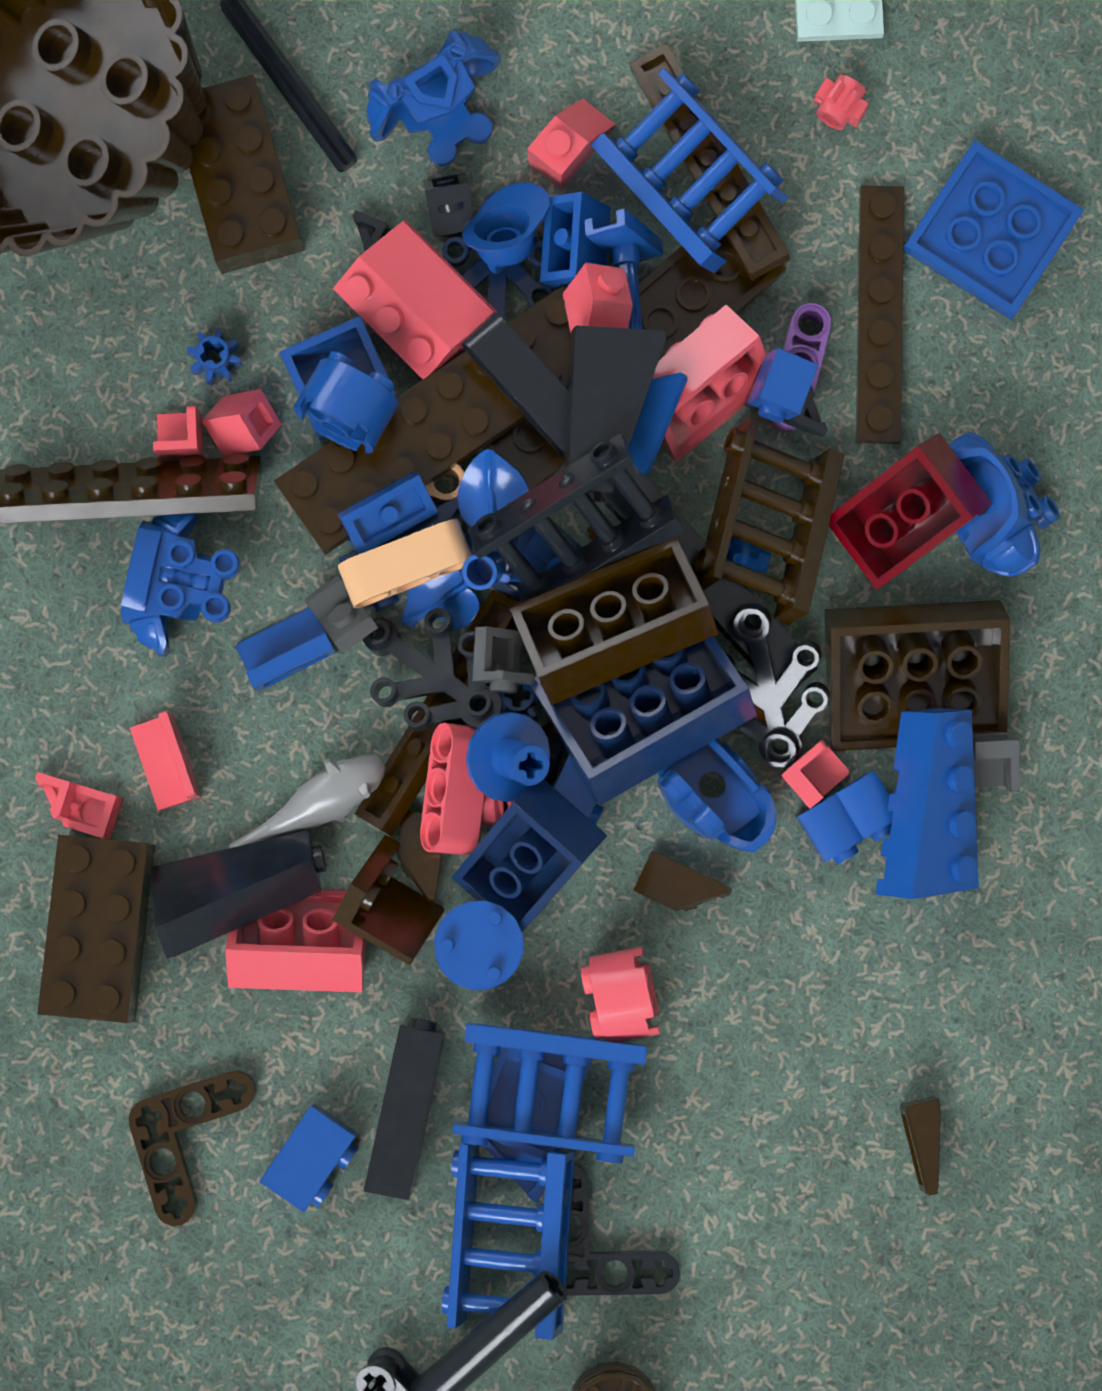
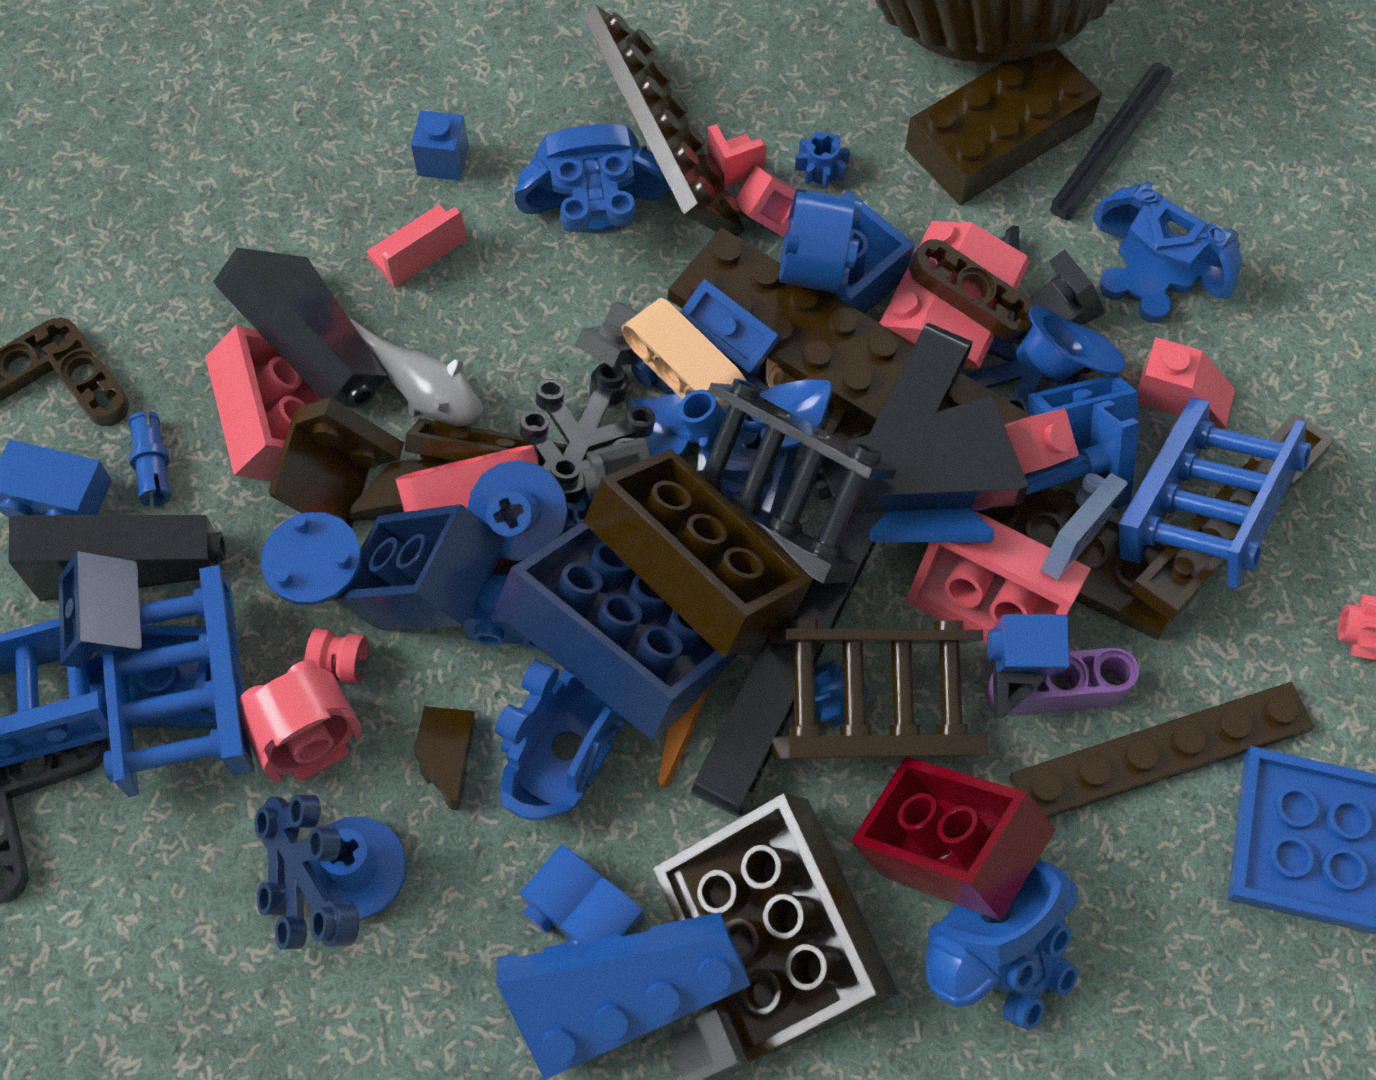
camera: 70 degrees right, 20 degrees down
coral slope [35,772,123,839] -> none
dark brown brick [37,834,155,1023] -> none
blue panel [236,608,336,692] -> none
black plant [725,603,830,767] -> none
coral panel [781,739,849,809] -> none
none -> panel [58,551,142,668]
none -> blue pin [128,411,171,506]
none -> dark blue plant [255,794,359,950]
none -> coral wheel [305,628,368,685]
none -> blue piece [309,817,407,921]
none -> blue brick [411,110,469,181]
none -> dark brown beam [909,239,1034,340]
none -> sand blue hinge [1040,473,1128,581]

